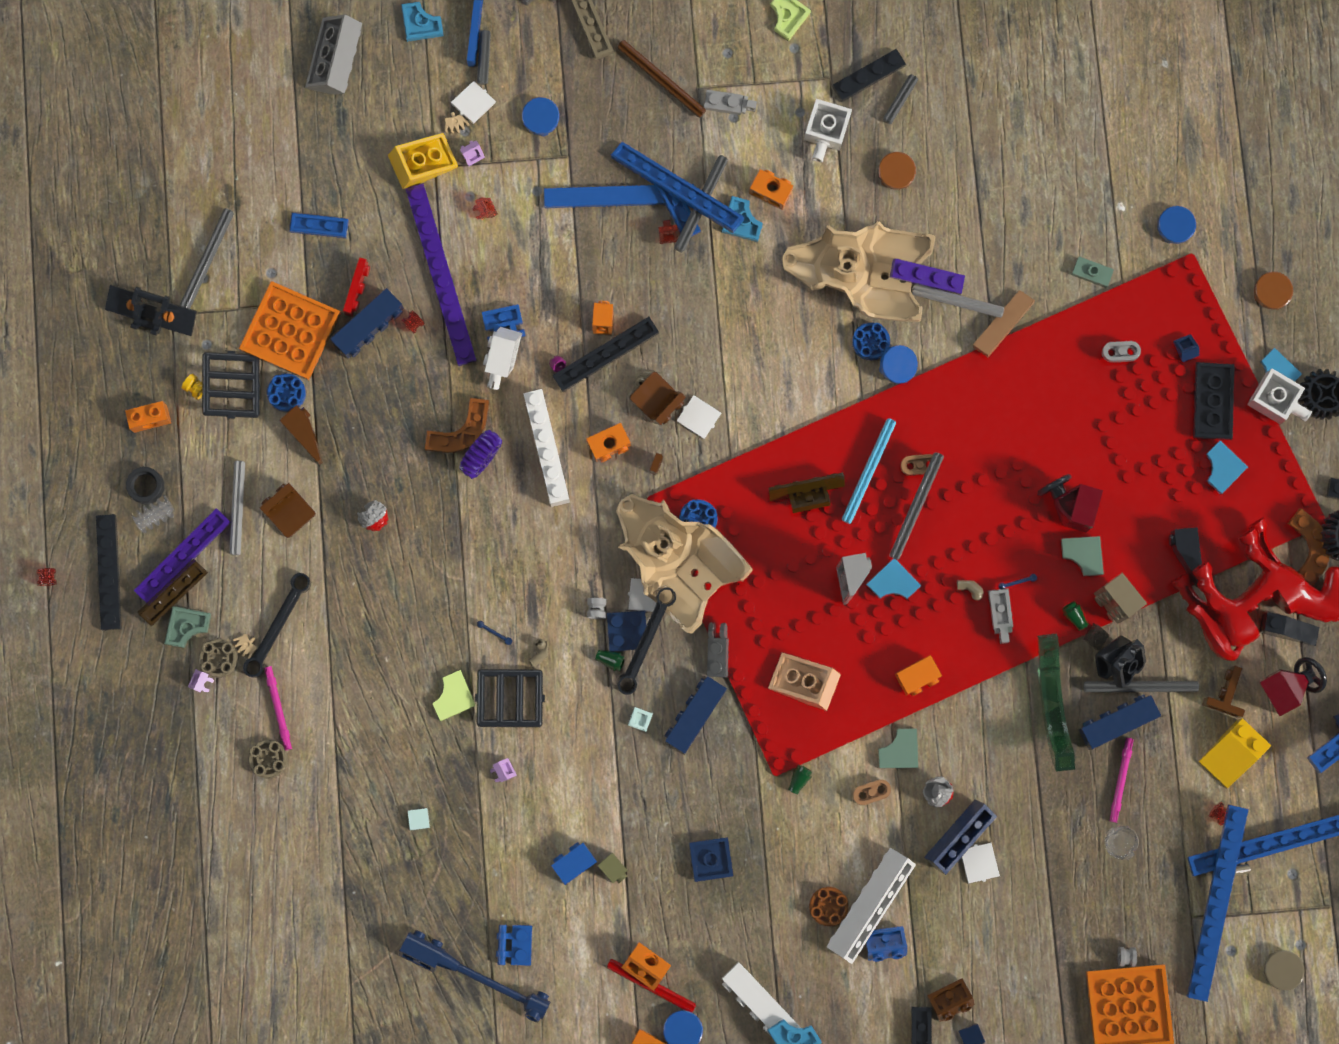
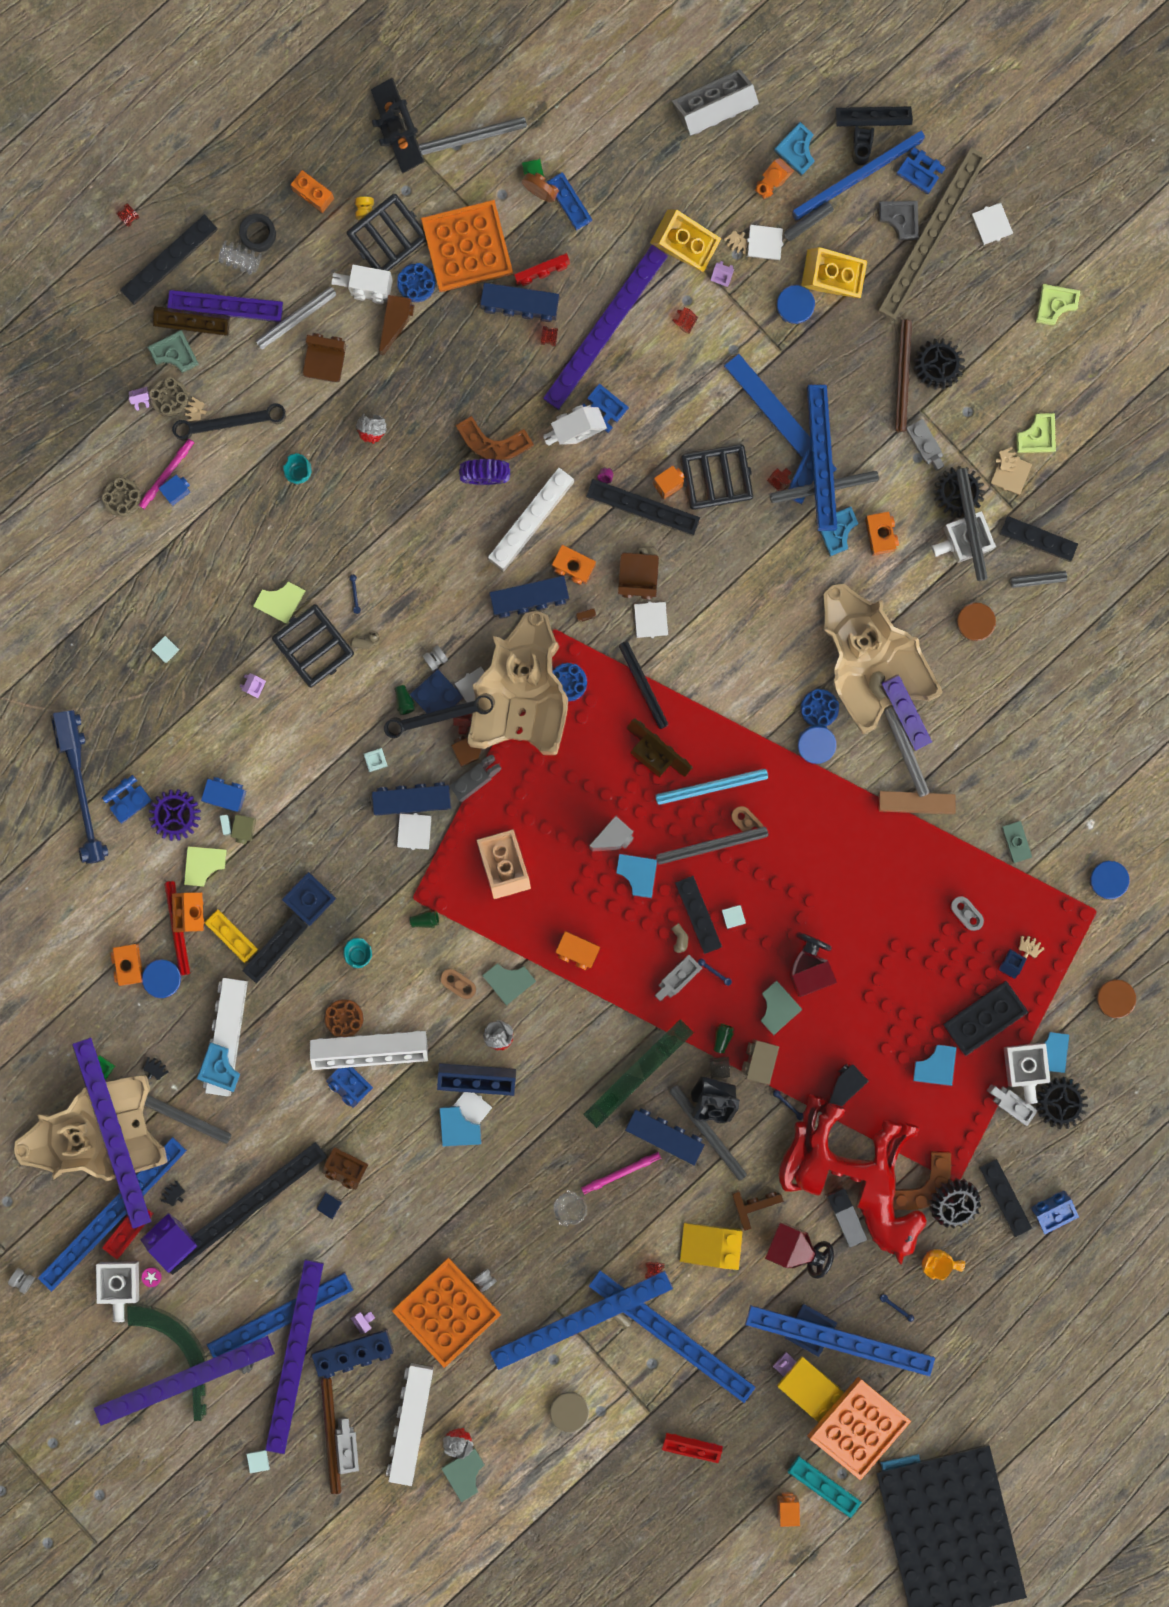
camera: 55 degrees right, 5 degrees up
none -> dark purple gear [149,789,201,841]
none -> blue brick [159,474,191,506]
none -> yellowish green tile [184,847,227,887]
none -> yellow tile [204,909,259,963]
none -> light aqua tile [220,815,232,836]
none -> black plate [242,914,309,984]
none -> teal hair [283,453,312,485]
none -> white brick [332,265,393,304]
none -> teal hair [343,938,372,968]
none -> white piece [397,813,431,850]
none -> dark azure tile [440,1106,482,1146]
none -> reddish brown slope [451,736,483,767]
none -> clear red tile [453,714,473,735]
none -> dark blue brick [489,576,569,619]
none -> dark orange tile [521,173,559,202]
none -> green plate [522,159,544,177]
none -> black axle [619,641,668,729]
none -> black plate [675,876,722,954]
none -> black bar [681,444,754,510]
none -> light aqua tile [722,905,746,929]
none -> orange brick [754,158,794,199]
none -> dark blue hinge [773,1090,803,1120]
none -> yellow slope [801,247,867,298]
none -> dark tan arm [869,671,887,701]
none -> black gear [913,338,965,390]
none -> black gear [933,466,985,518]
none -> dark grey axle [956,468,988,581]
none -> light grey hinge [987,1085,1038,1126]
none -> tan piece [990,456,1032,495]
none -> tan piece [995,447,1017,473]
none -> tan piece [1018,936,1044,958]

